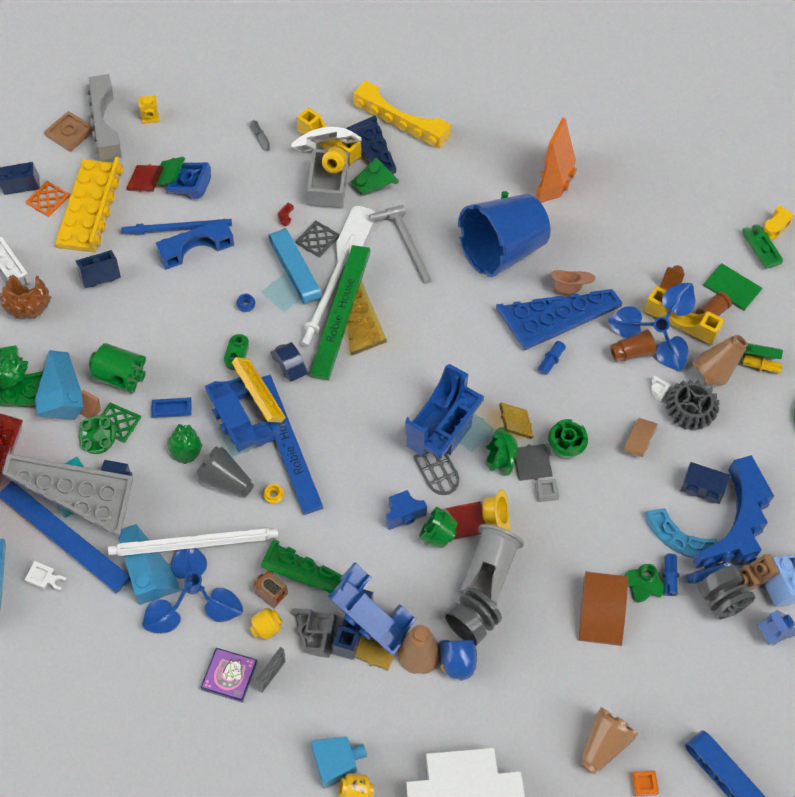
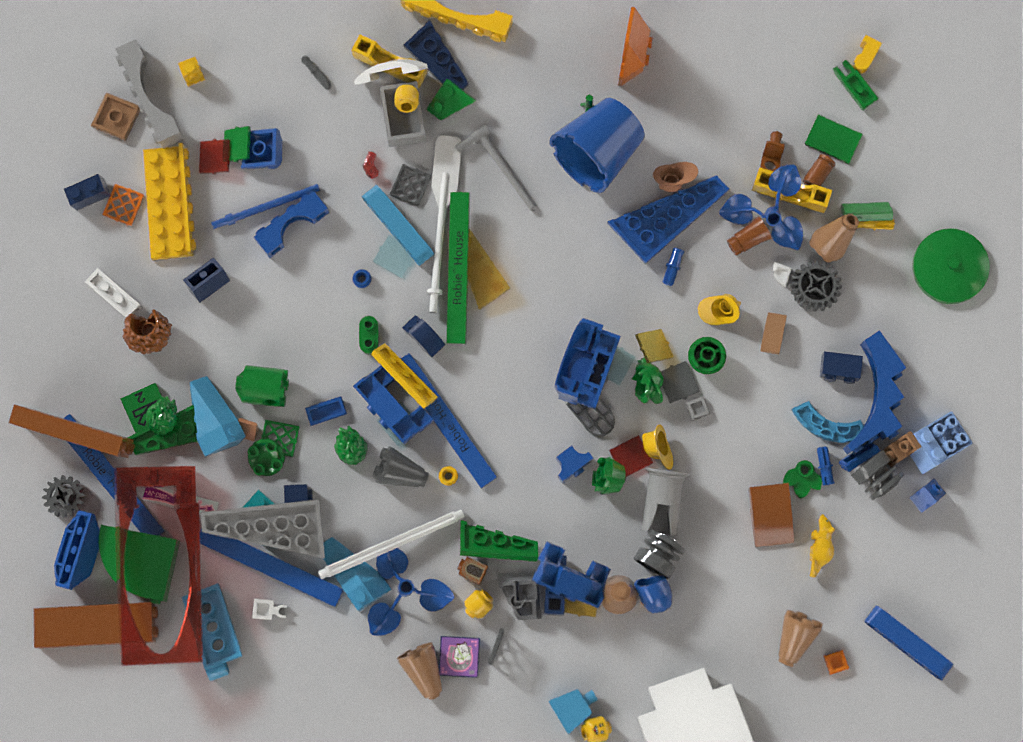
camera: 10 degrees left, 20 degrees up
none -> medium nougat cone [397,642,442,700]
none -> yellow piece [698,294,741,325]
none -> yellow animal [810,514,835,578]

